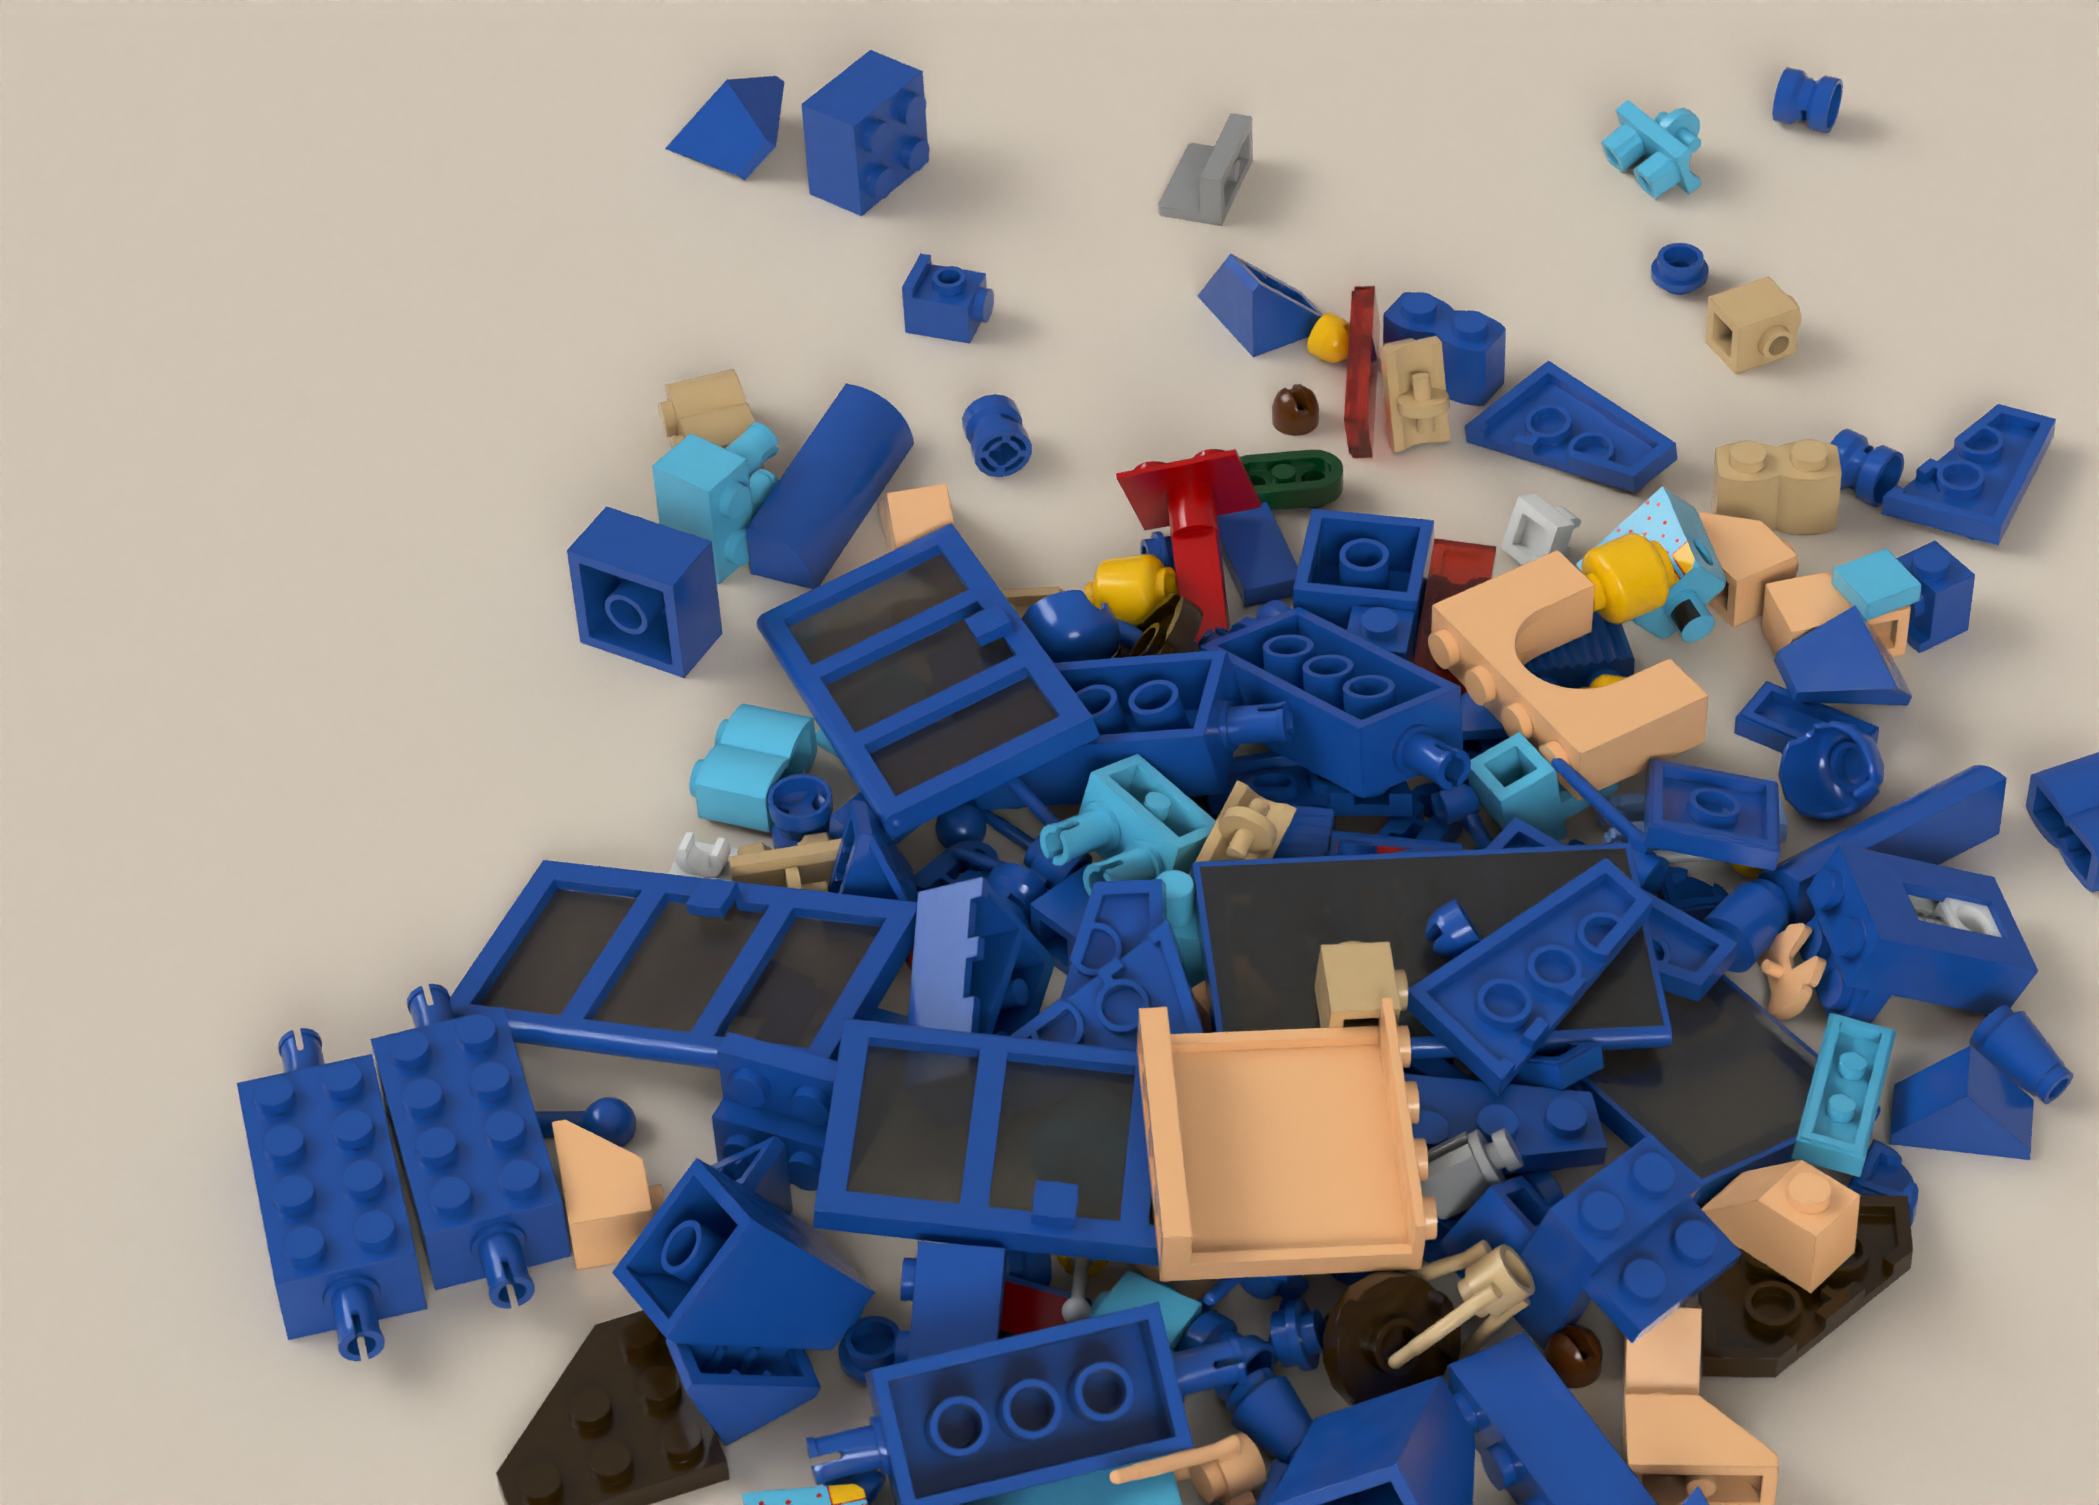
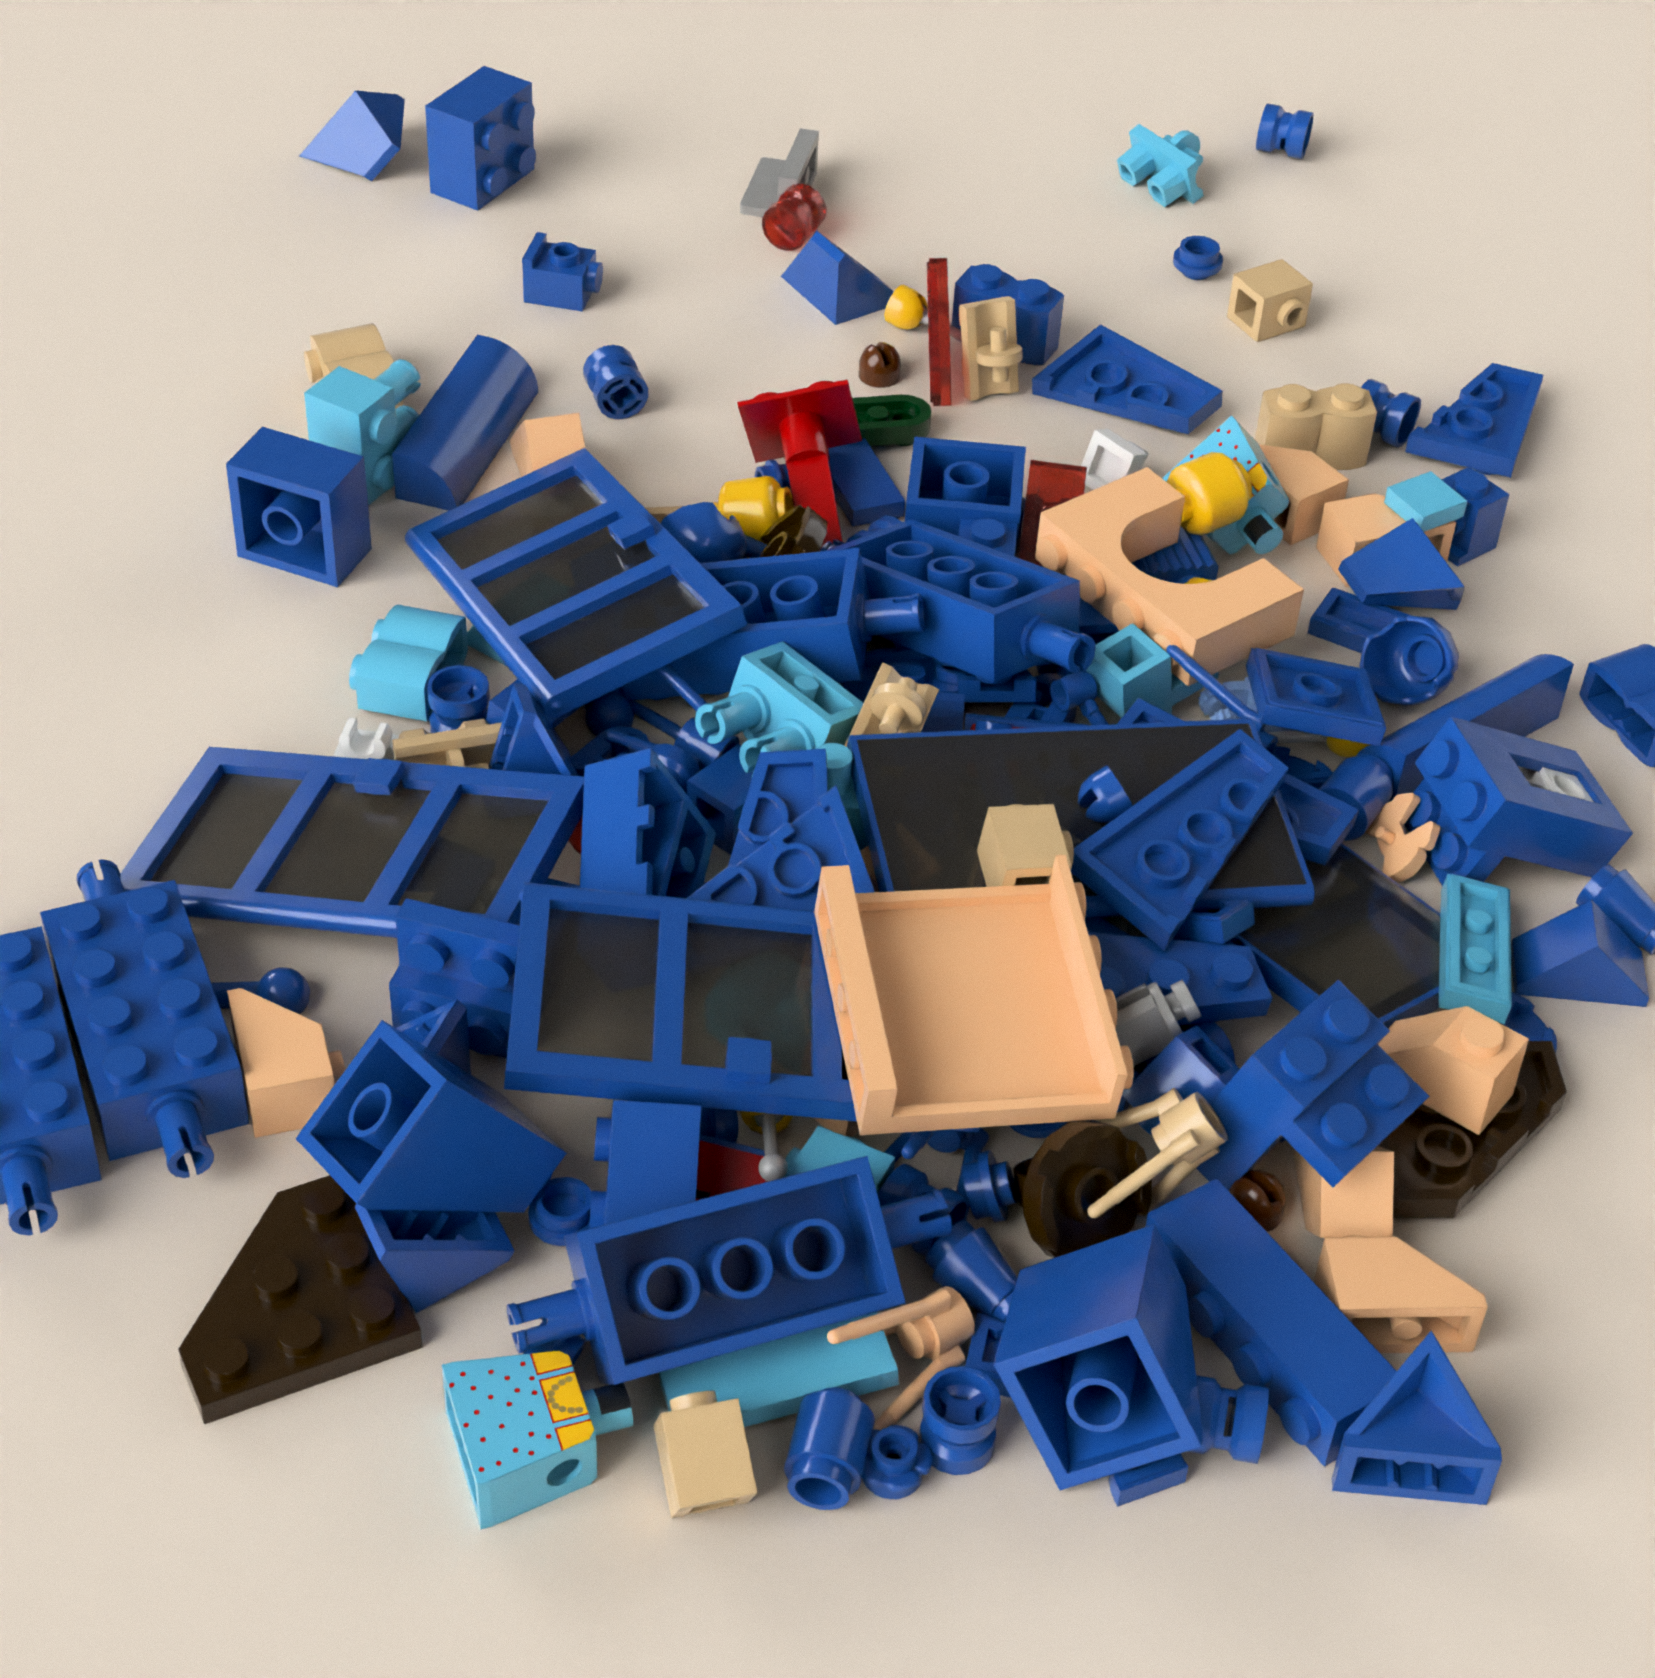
camera: 10 degrees left, 0 degrees up
none -> clear red wheel [762,183,827,251]

